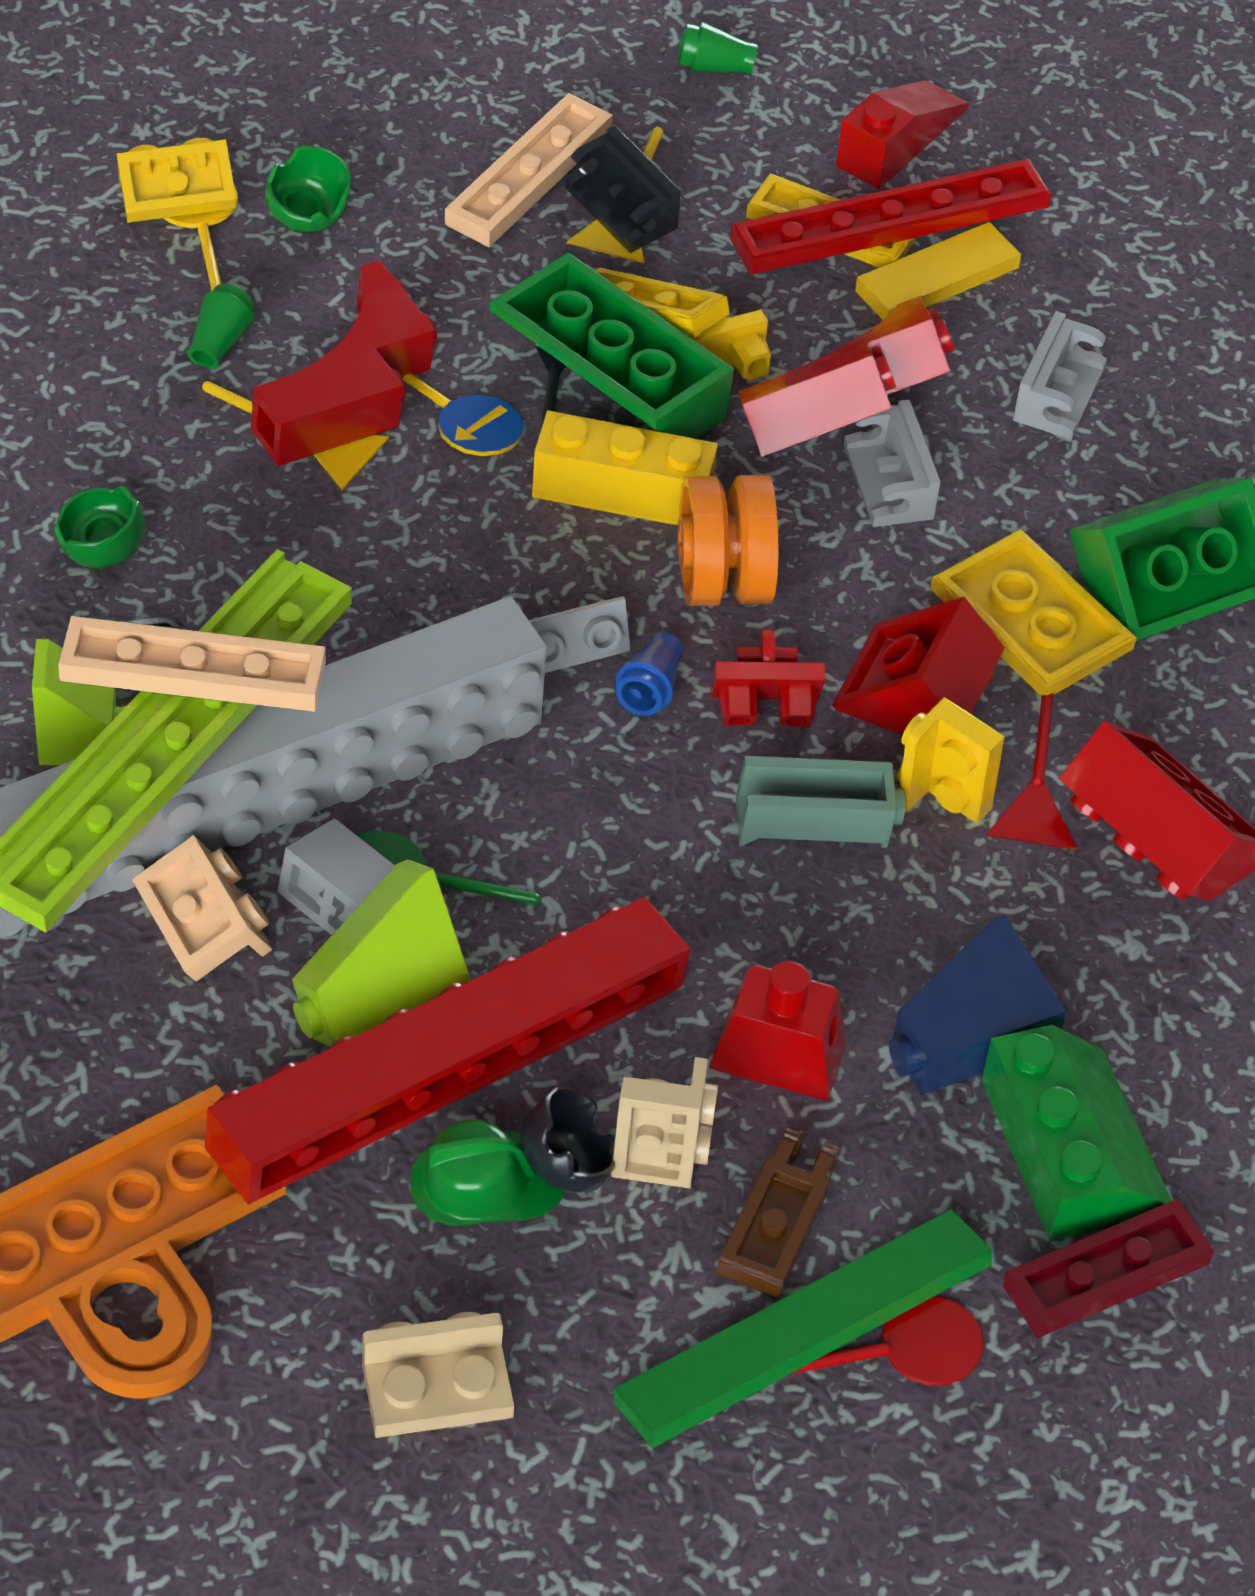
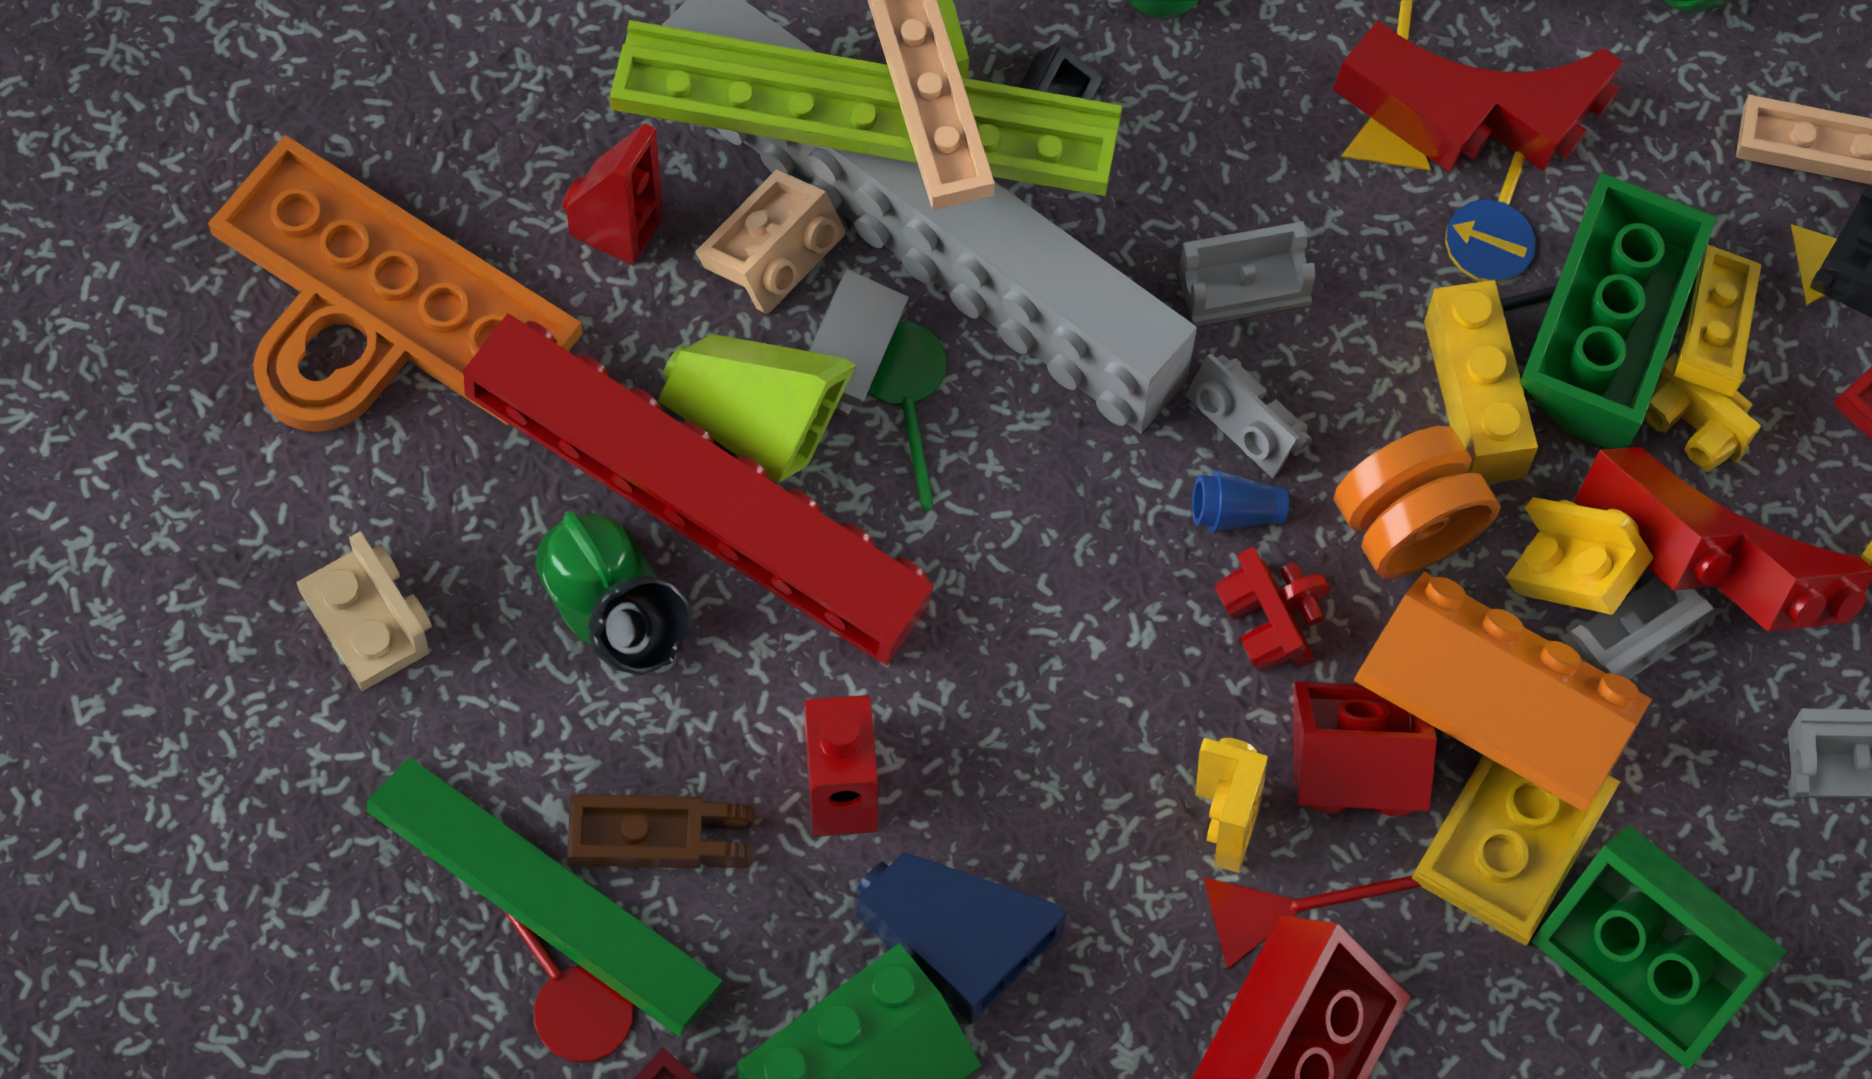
camera: 70 degrees right, 15 degrees up
tan bracket [611,1057,718,1188] -> none
sand green window [736,756,905,848] -> none
none -> red slope [563,123,664,266]
none -> light grey hinge [1178,221,1315,326]
none -> orange slope [1354,571,1652,812]
none -> yellow bracket [1505,497,1654,615]

